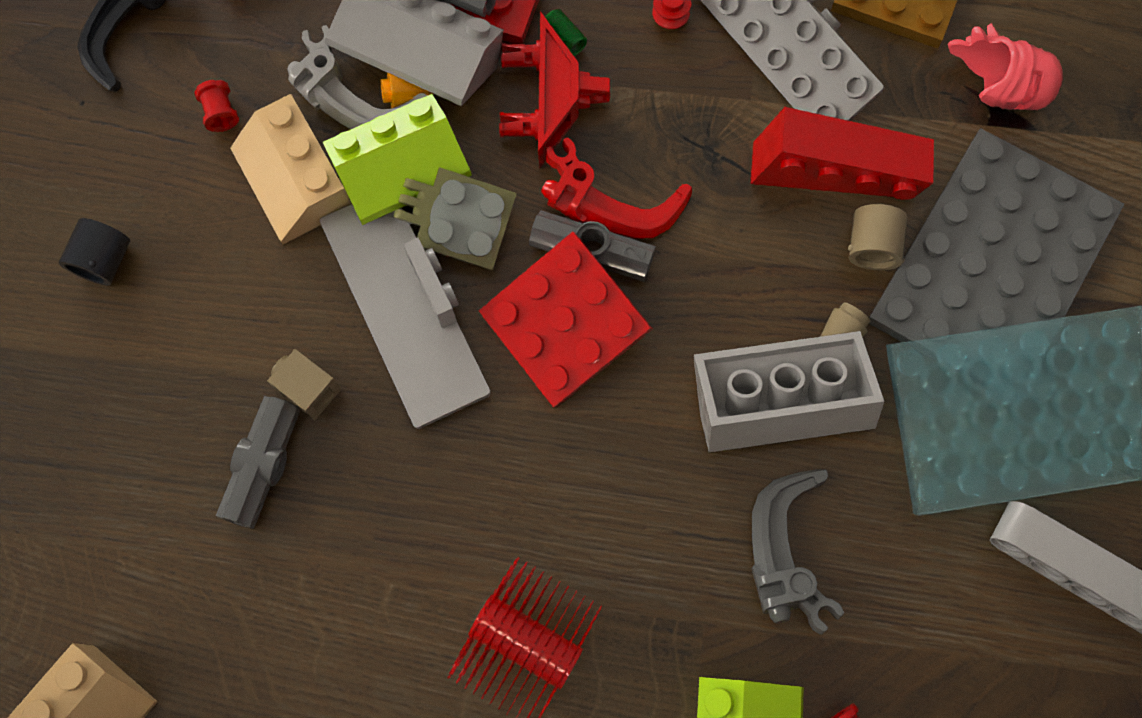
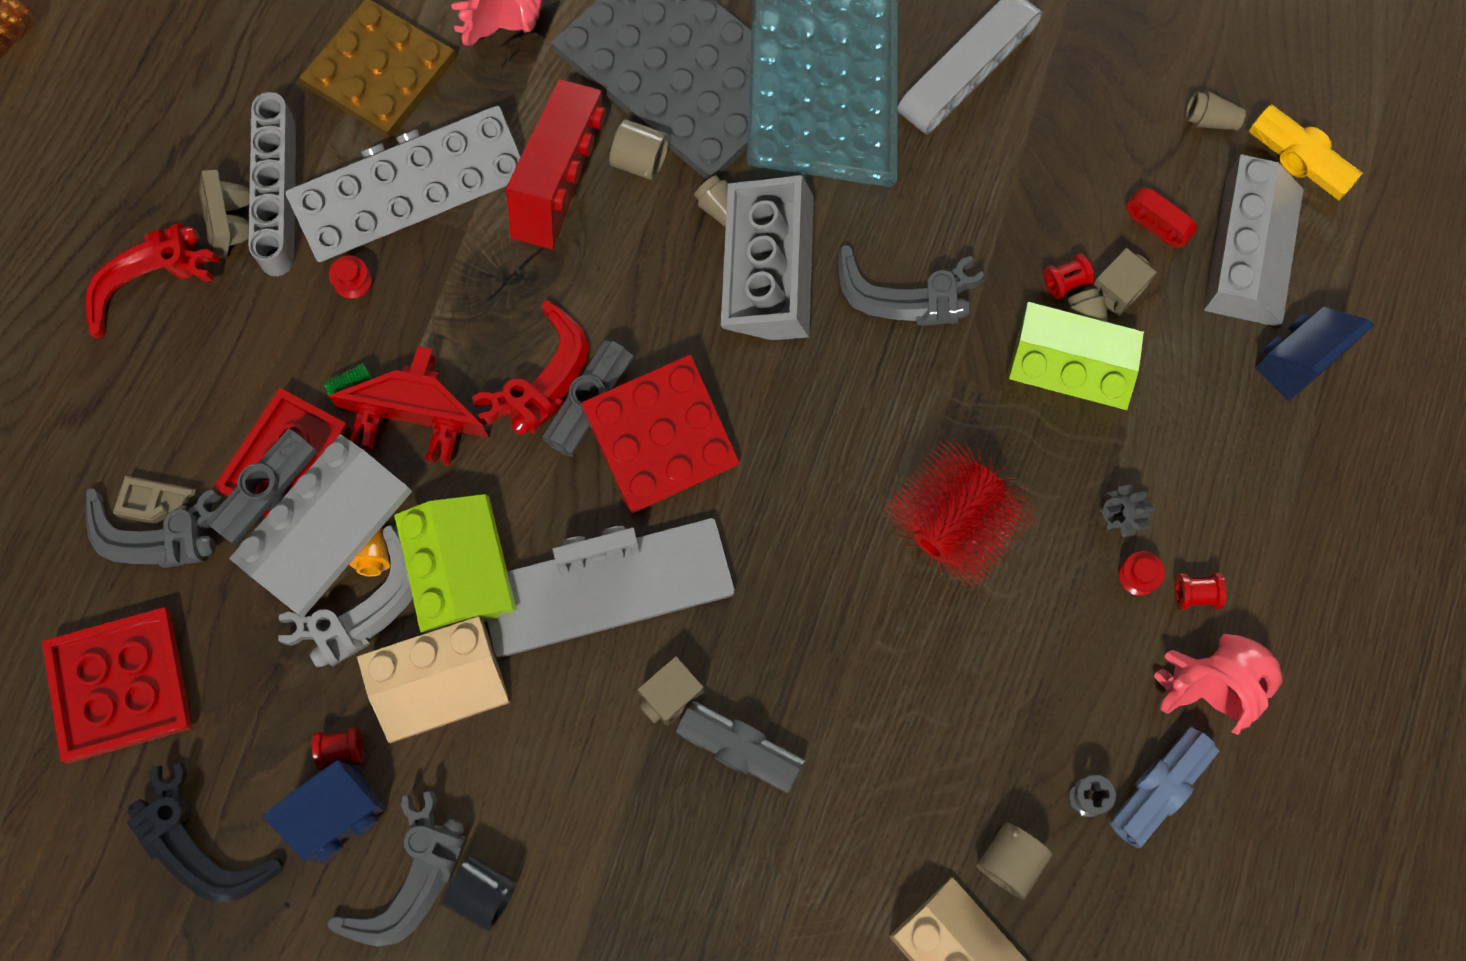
camera: 80 degrees left, 0 degrees up
piece [393,167,517,271] -> none
none -> dark blue slope [262,760,386,863]
none -> dark grey piece [327,791,467,947]

